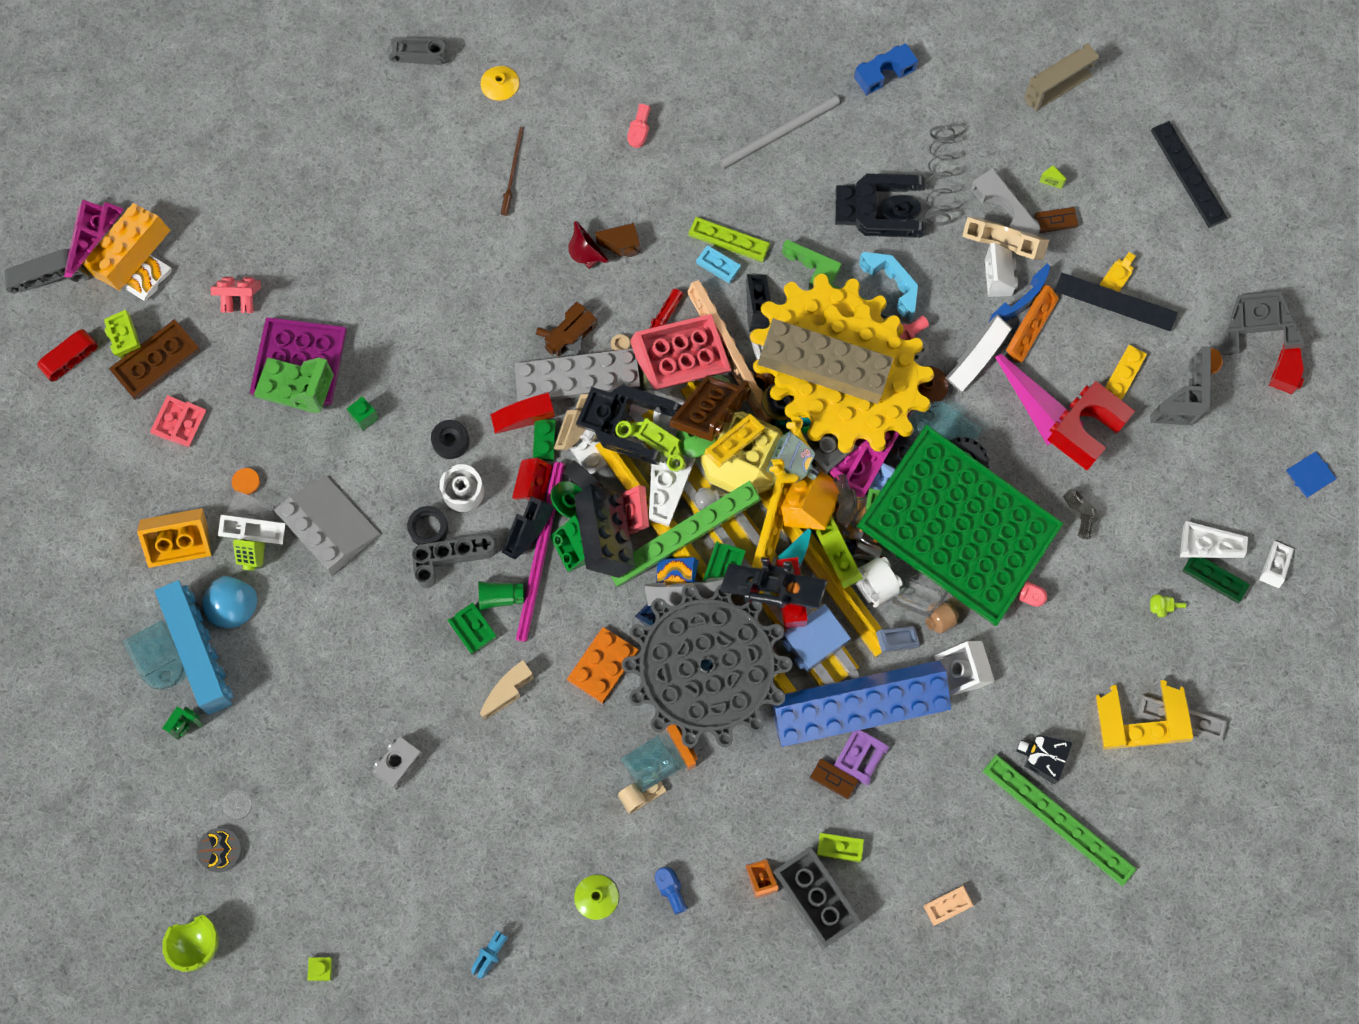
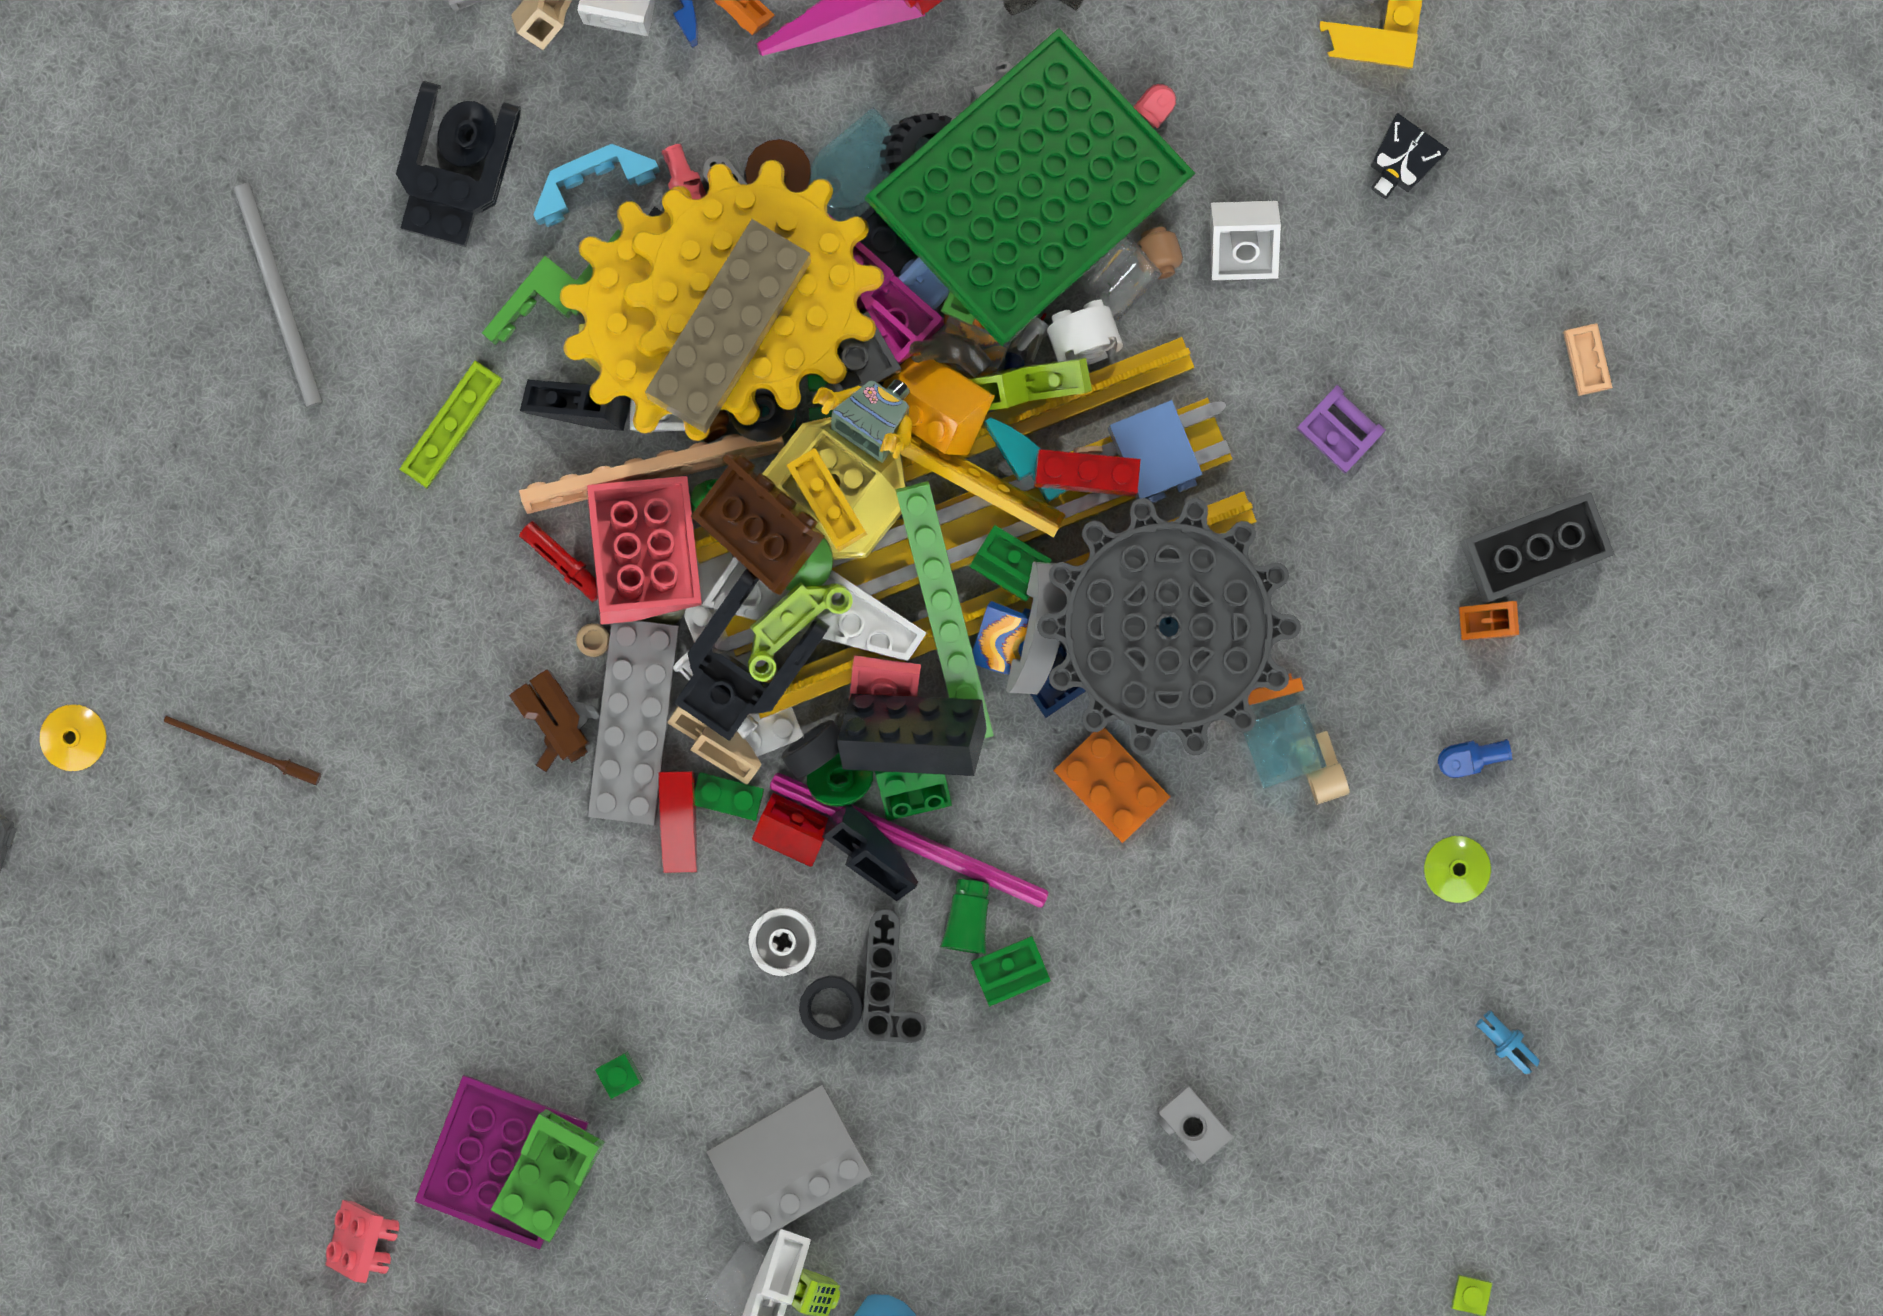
camera: 75 degrees left, 15 degrees up
orange piece [232,468,260,496] -> none
black tyre [431,420,469,459] -> none
tan slope [480,660,534,721] -> none
dark red hat [568,221,610,269] -> none
reddish brown slope [595,223,640,257] -> none
coral arm [627,104,651,148] -> none
light grey piece [694,488,728,510] -> none
medium azure plate [696,245,741,284] -> none
black piece [720,557,827,609] -> none
brick [772,660,951,747] -> none
reddish brown tile [810,758,859,800] -> none
lime plate [817,833,864,863] -> none
blue arch [854,43,918,96] -> none
sand blue tile [876,626,920,652] -> none
dark grey piece [925,125,955,226] -> none
white slope [945,315,1012,393] -> none
bright green tile [982,754,1136,886] -> none

